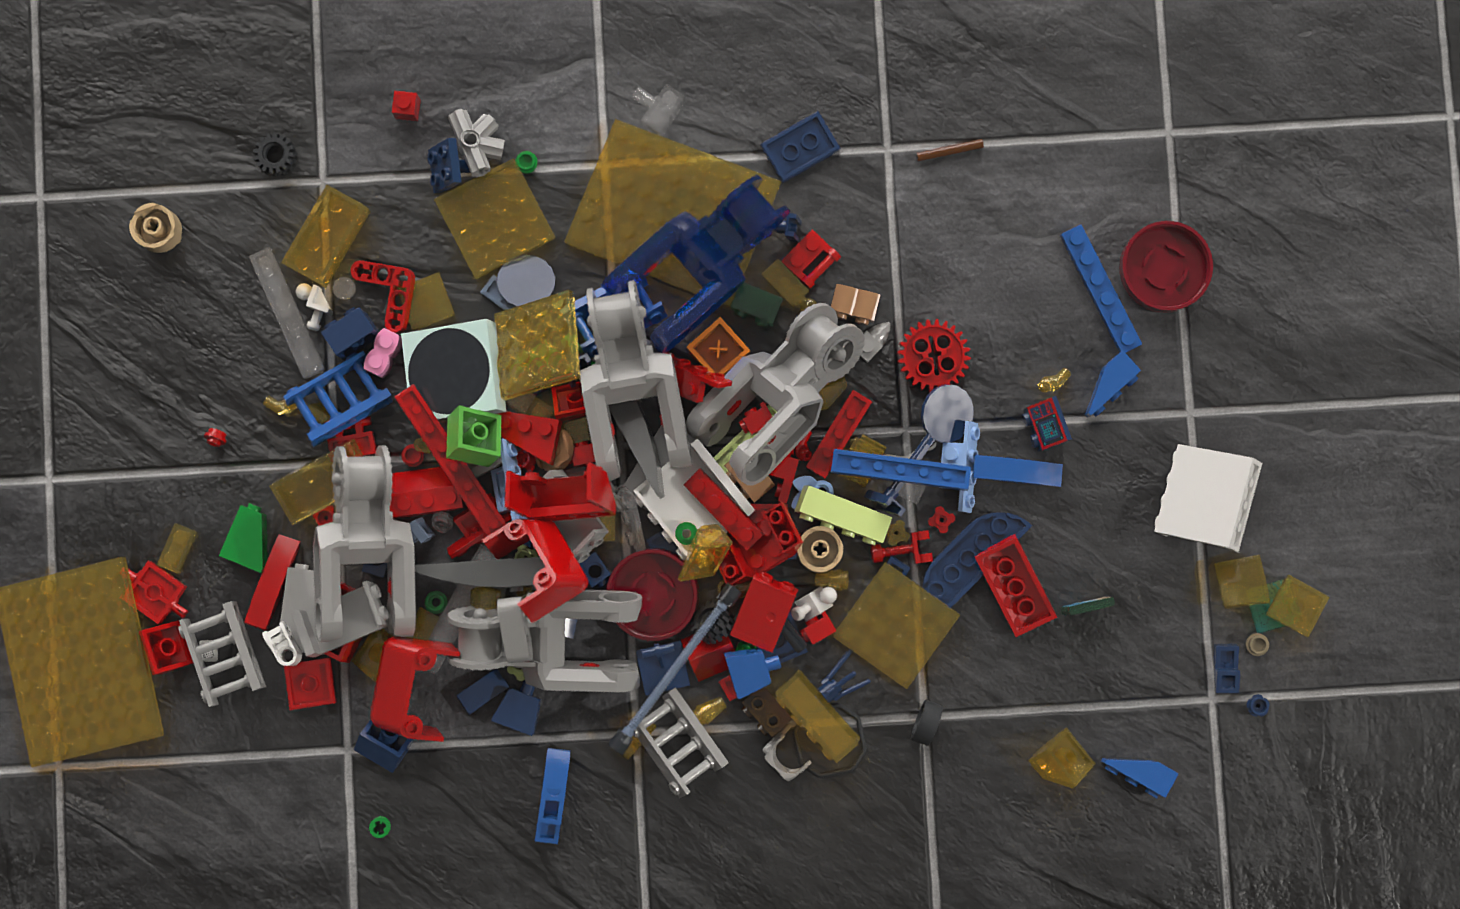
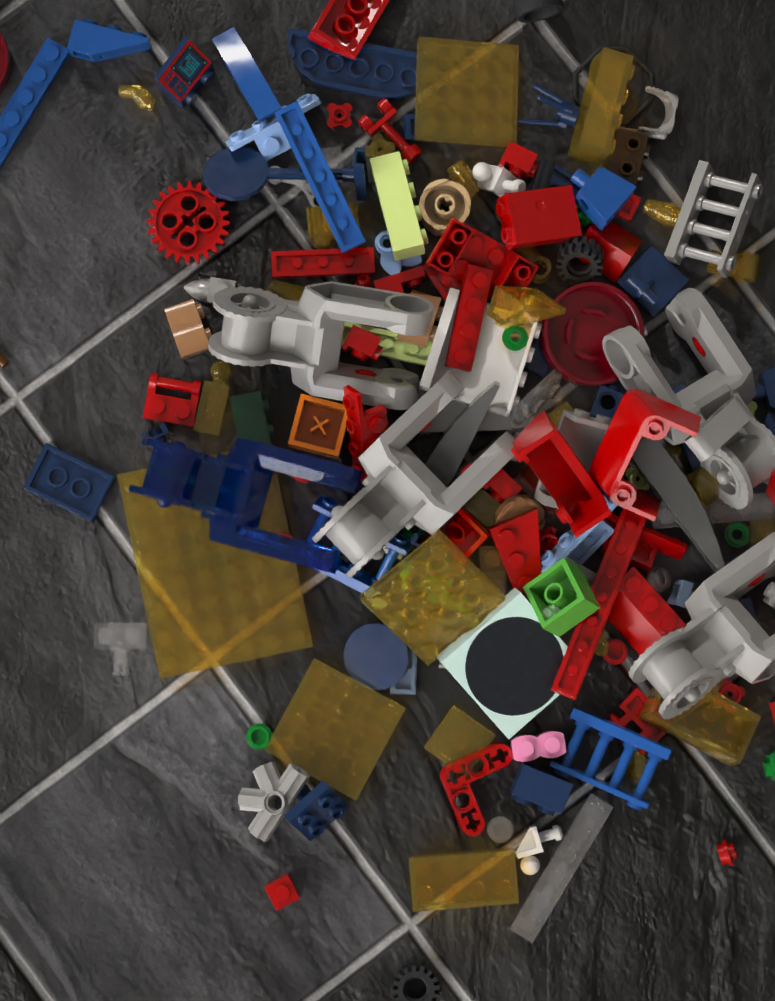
camera: 125 degrees left, 0 degrees up
clear yellow arm [263,396,297,415] -> none
sand blue hose [608,583,742,755] -> none

